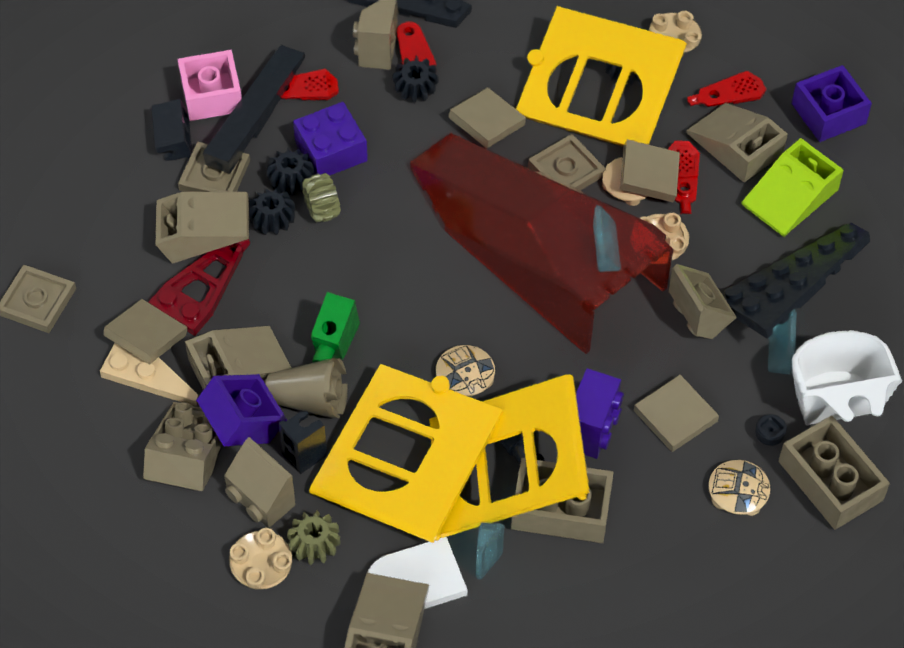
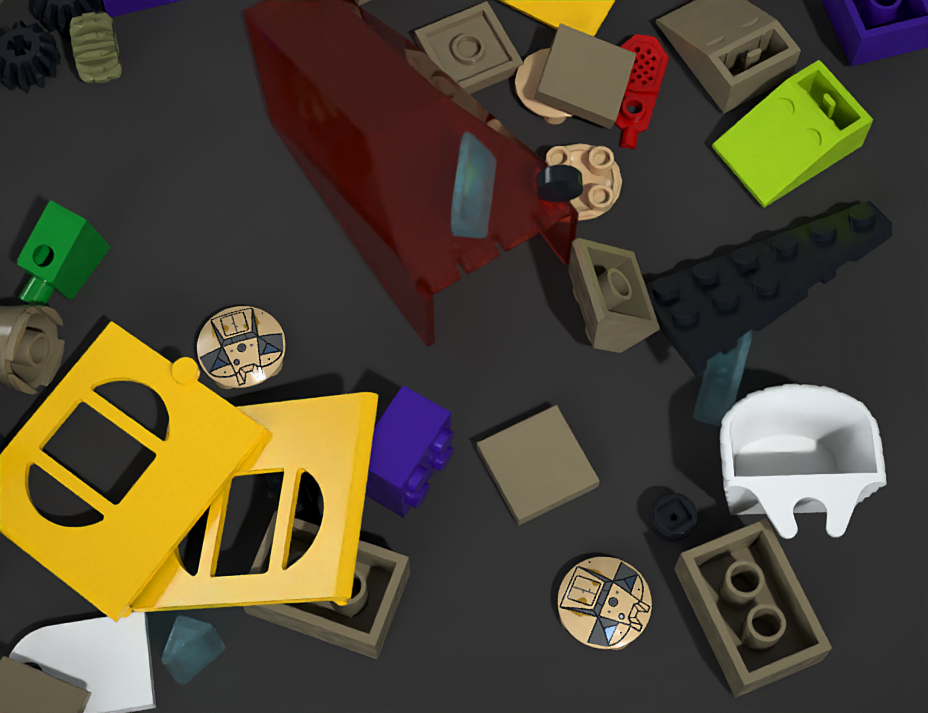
camera: 10 degrees right, 10 degrees up
none -> black tile [536,165,583,202]

